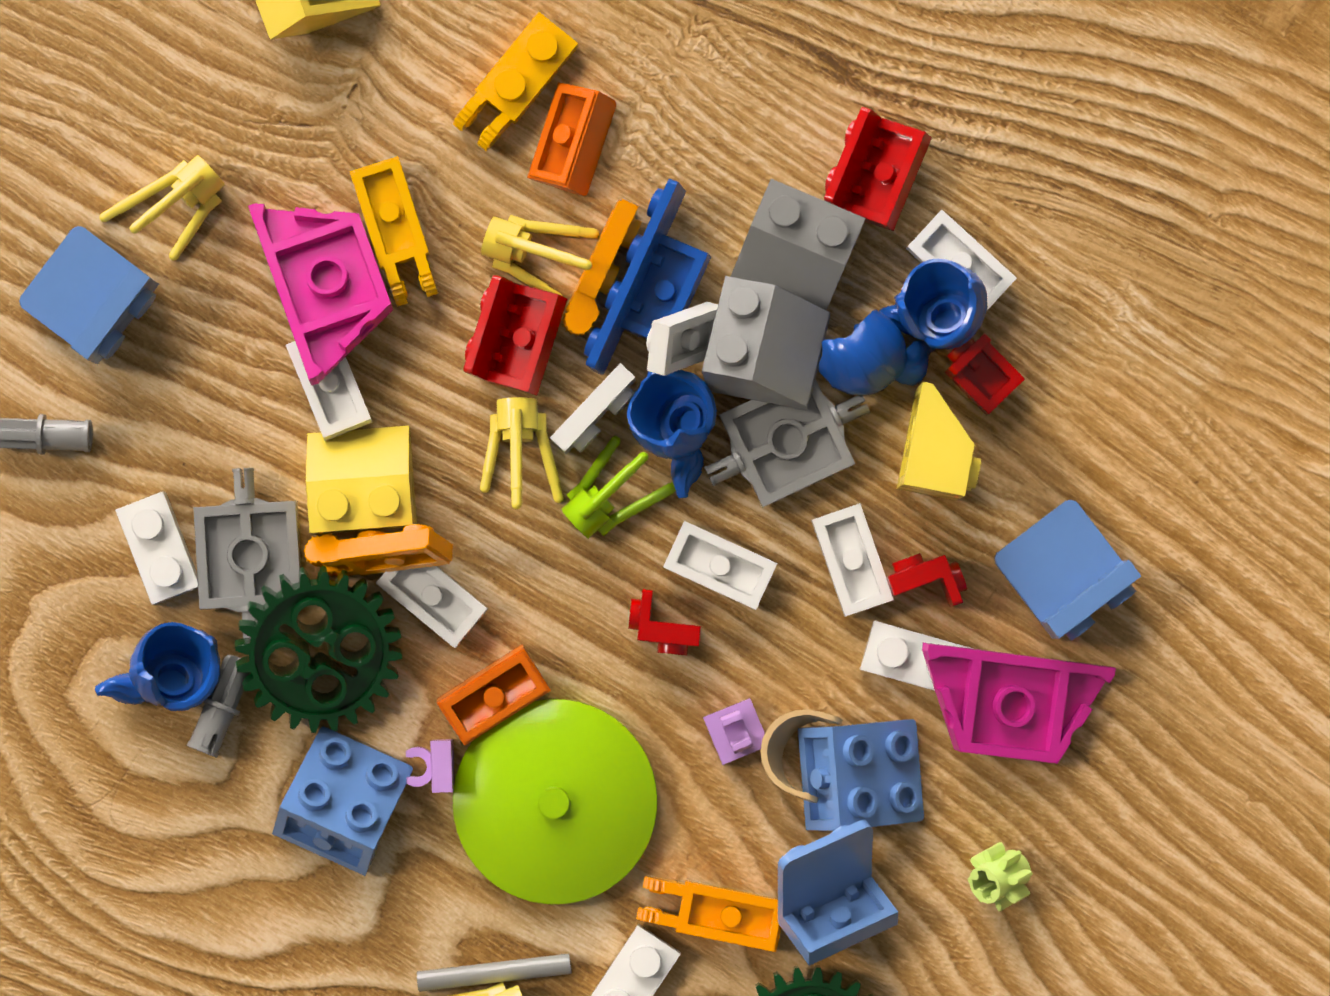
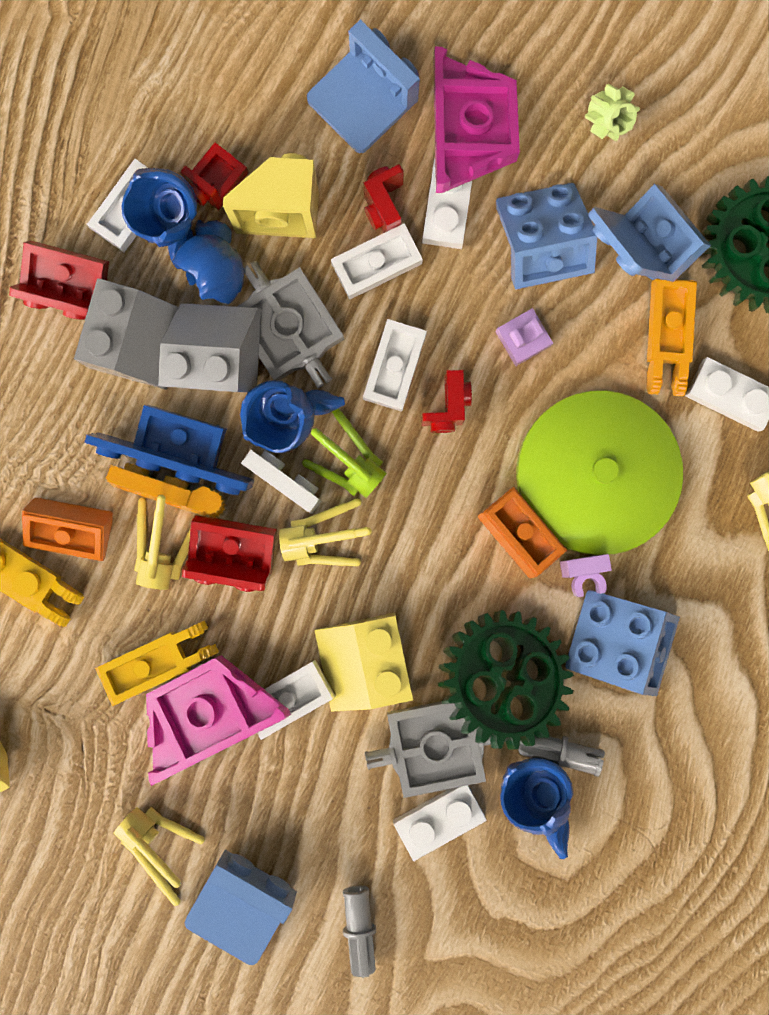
camera: 100 degrees left, 0 degrees up
light orange hinge [303,524,453,577] -> none
white plate [376,566,488,648] -> none
light grey bar [417,953,572,992] -> none
white plate [646,302,718,376] -> none
tan helmet [760,709,843,803] -> none

